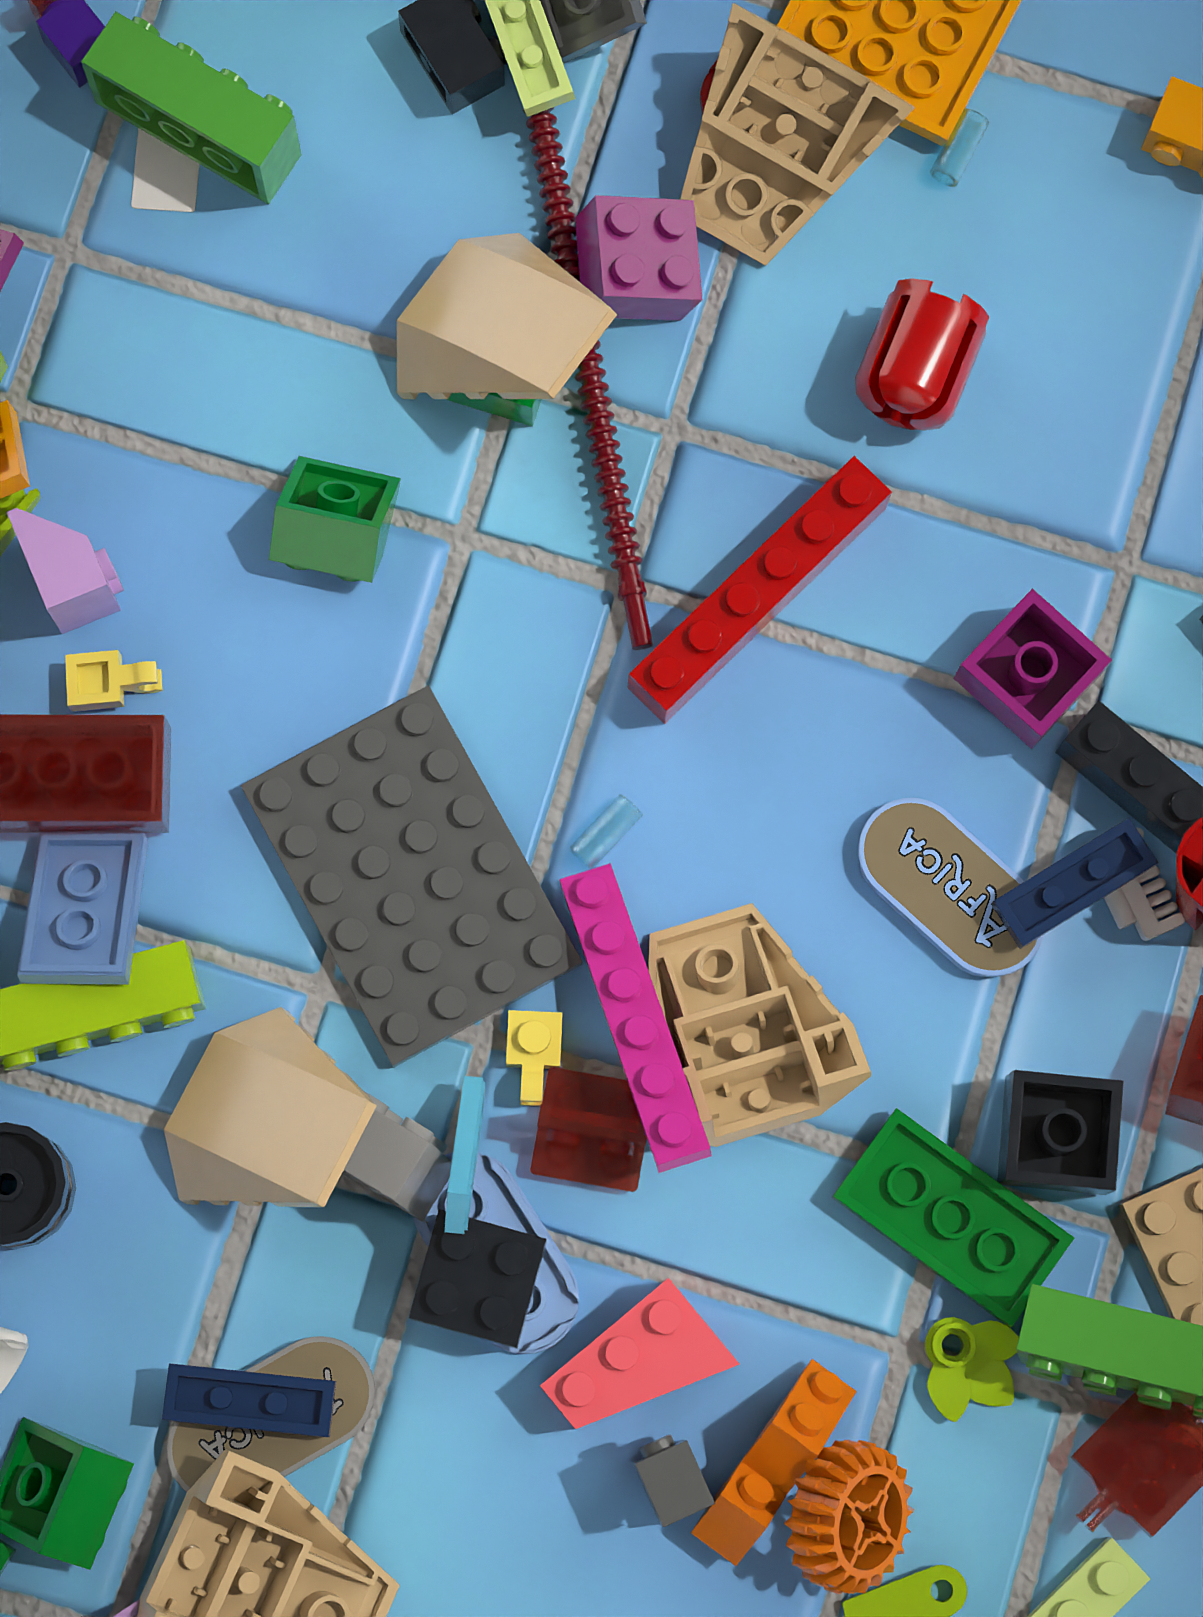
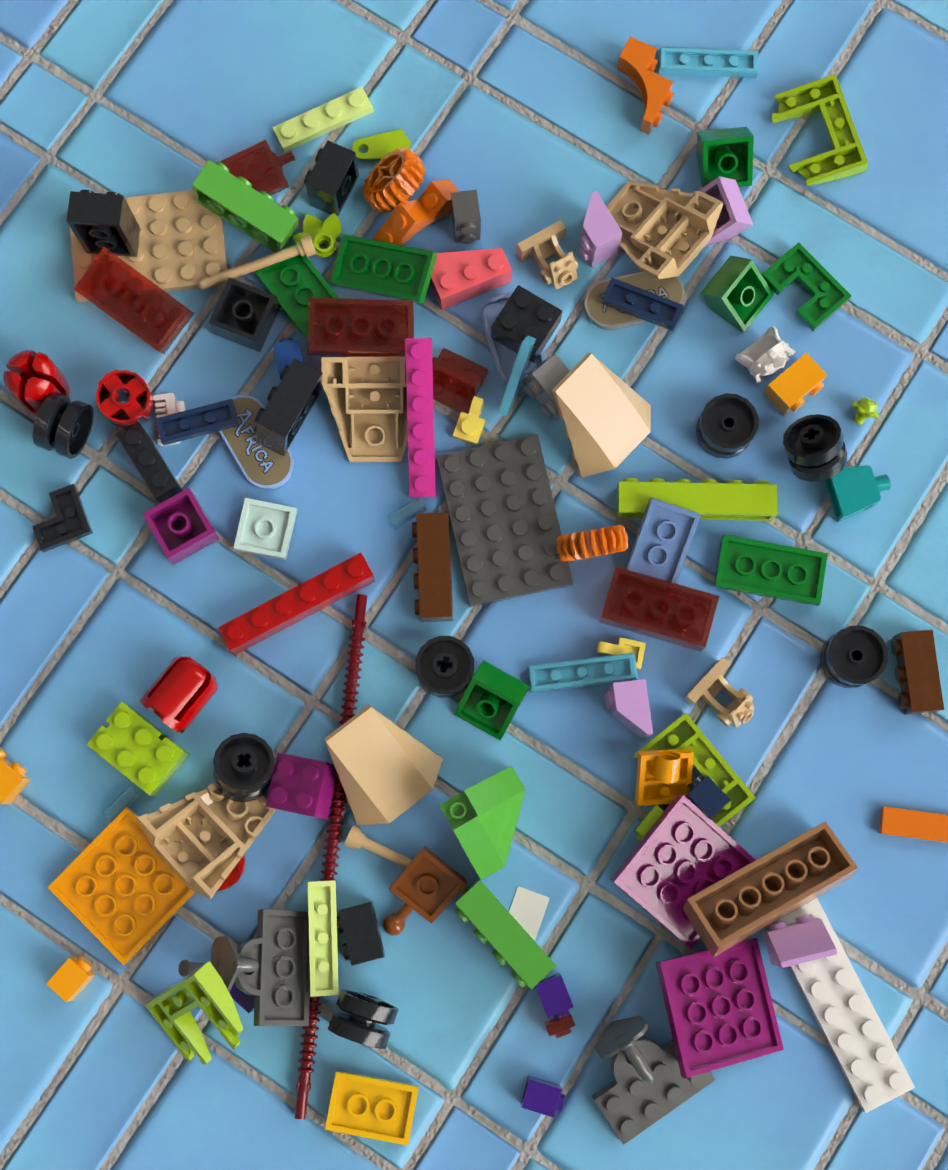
camera: 160 degrees left, 0 degrees up
none -> lime piece [86,702,190,797]
none -> tan piece [198,234,317,290]
none -> black wheel [213,733,275,803]
none -> light aqua plate [233,498,298,560]
none -> black brick [254,358,323,456]
none -> blue brick [273,338,304,375]
none -> black brick [304,140,359,216]
none -> clear red brick [307,297,414,356]
none -> green plate [330,234,437,305]
none -> tan piece [344,825,467,894]
none -> dark orange plate [383,845,467,936]
none -> reddish brown brick [412,512,453,622]
none -> black wheel [415,636,474,698]
none -> bright green panel [439,766,525,880]
none -> tan tile [516,220,579,290]
none -> medium azure tile [528,653,638,693]
none -> orange gear [556,525,628,562]
none -> lavender slope [578,191,623,267]

